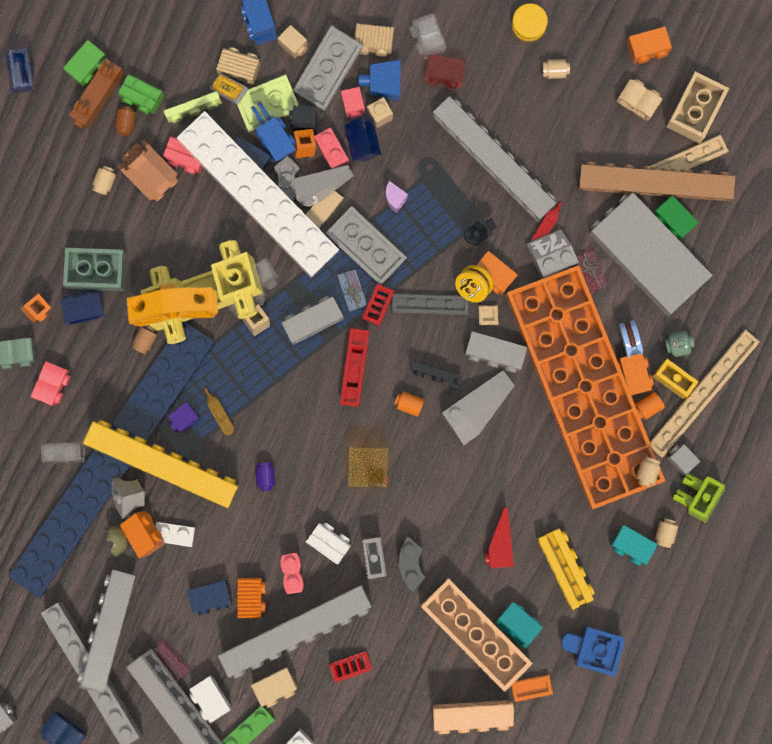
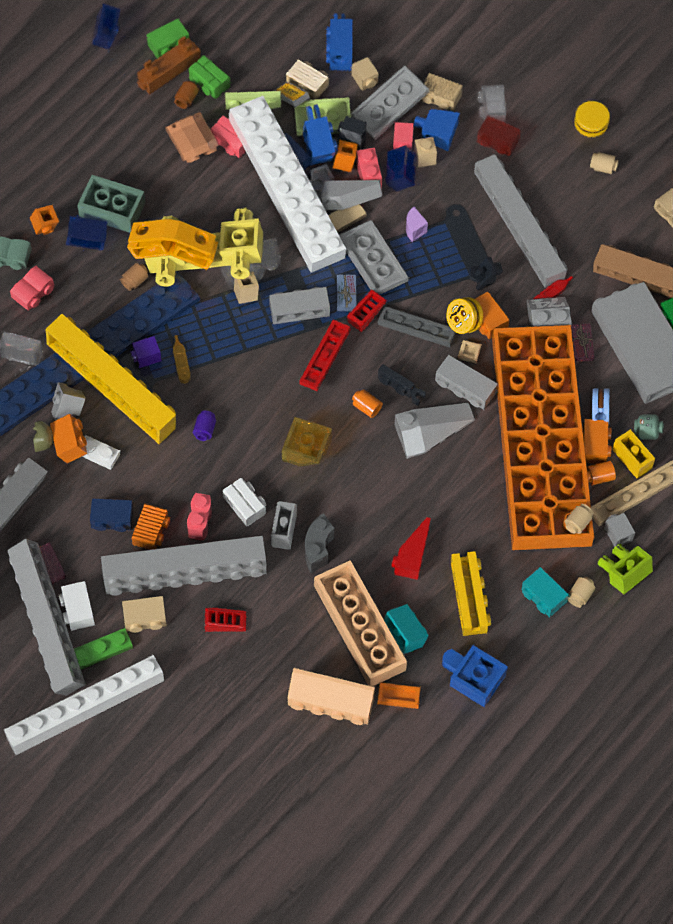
camera: 15 degrees right, 20 degrees down
tan brick [92,166,116,196] -> none

